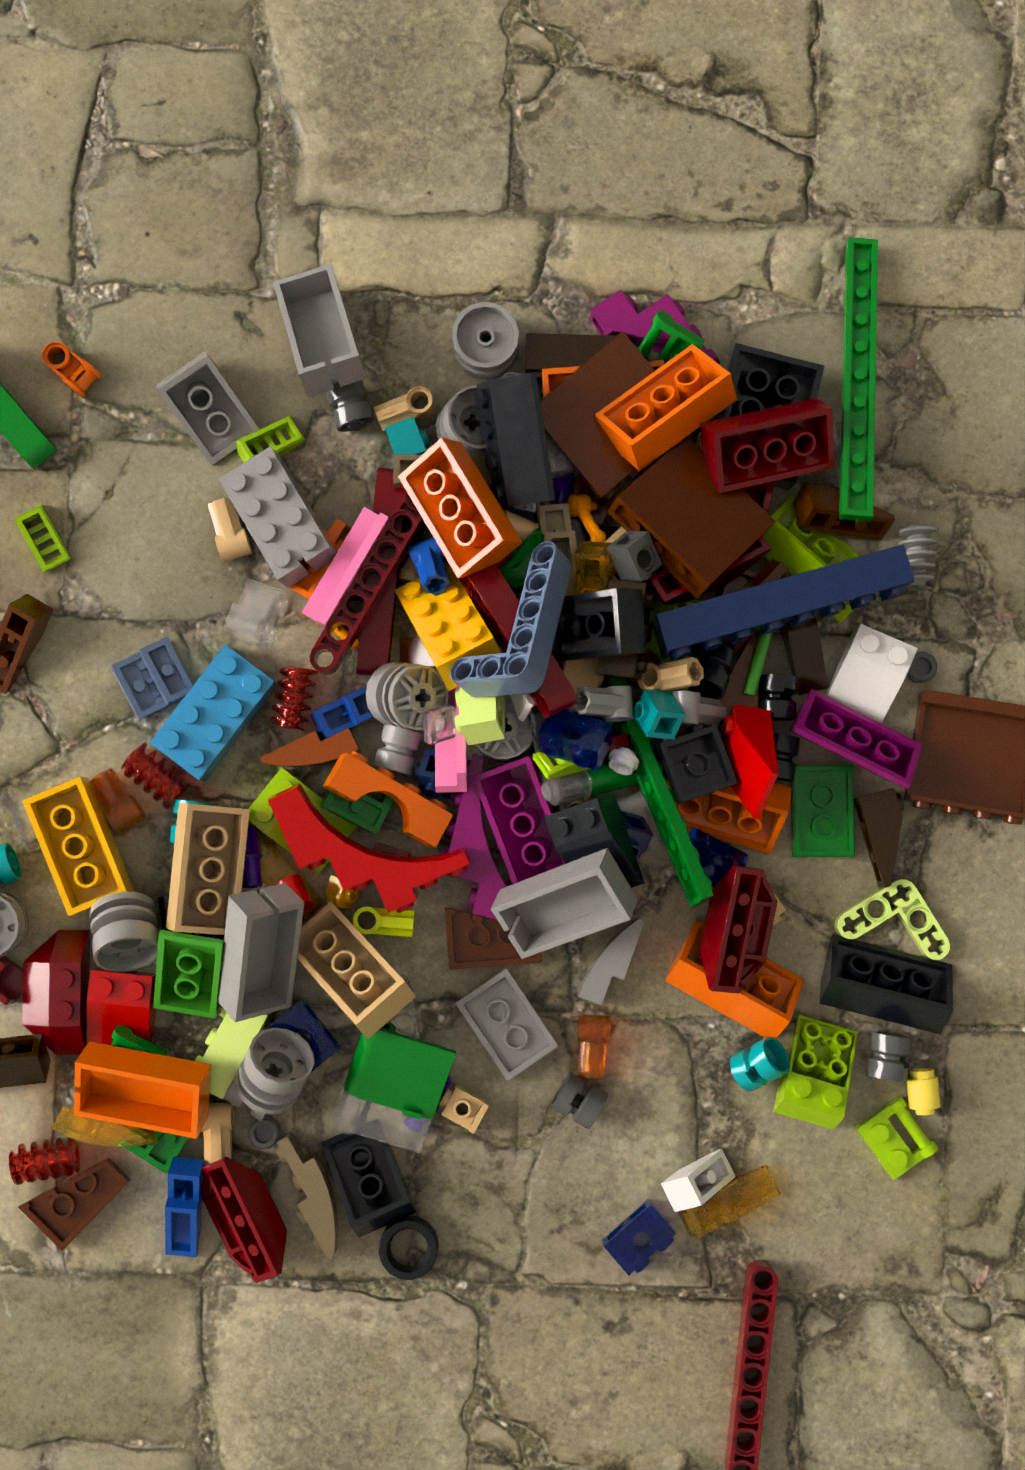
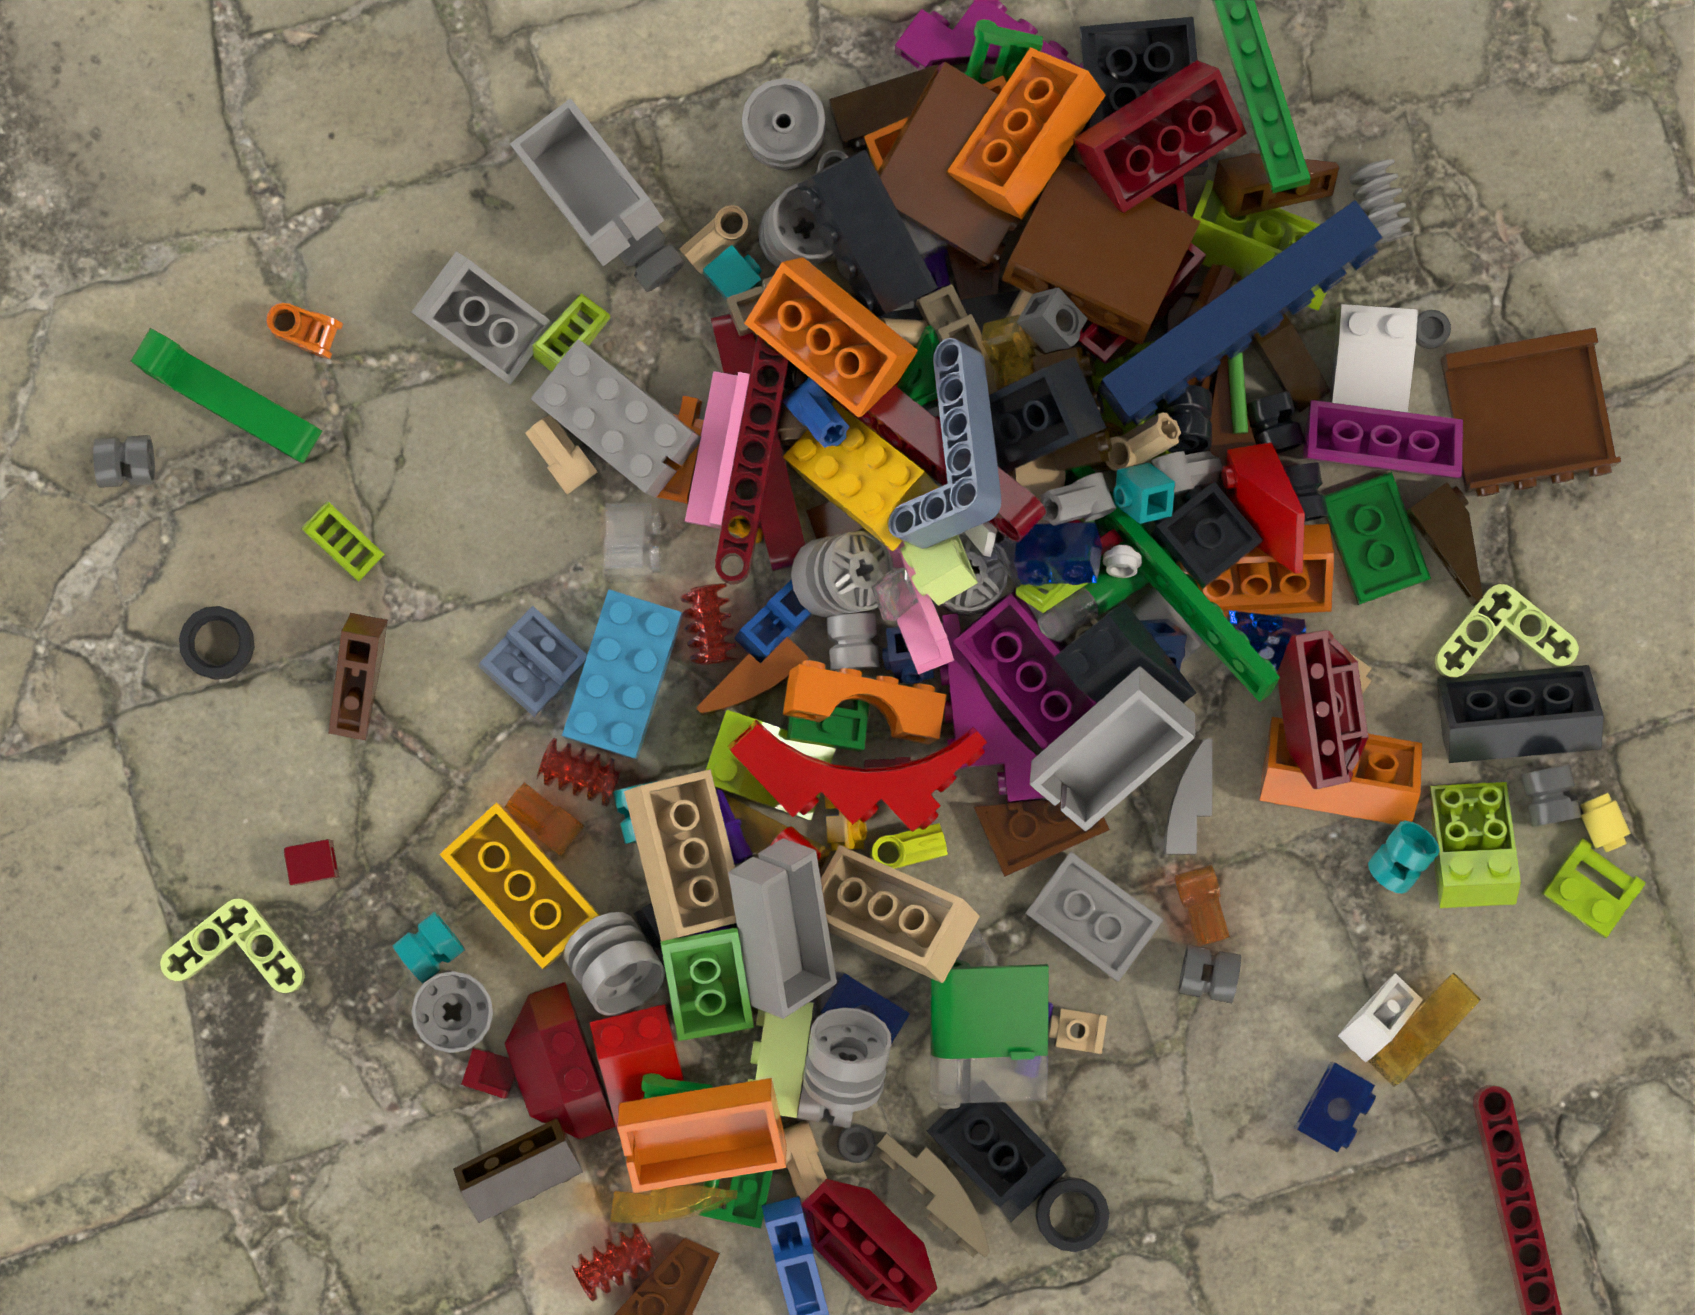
camera: 15 degrees left, 0 degrees up
light orange piece [567,494,606,545] -> none

